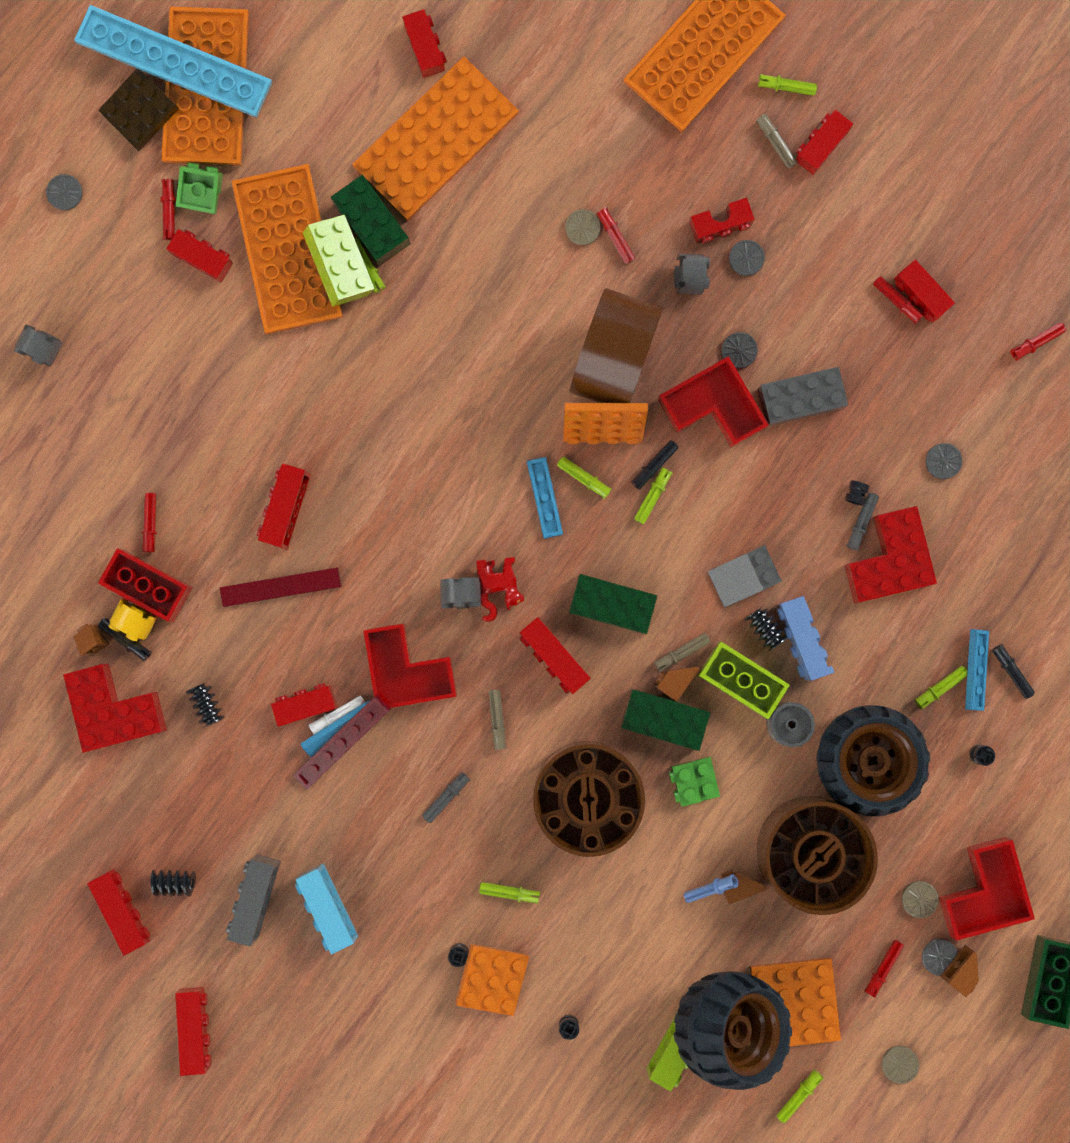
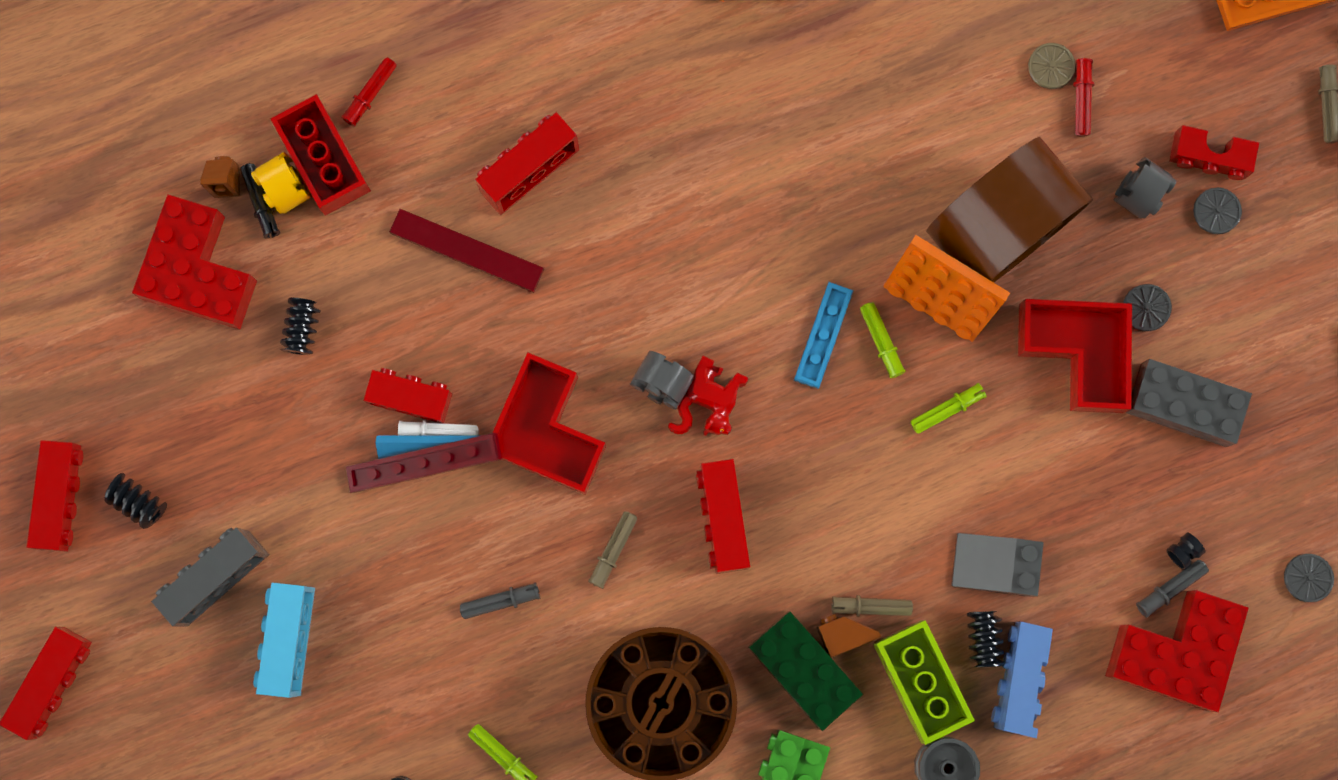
camera: 30 degrees right, 5 degrees down
dark green brick [569,574,658,635] -> none
black axle [631,440,679,490] -> none

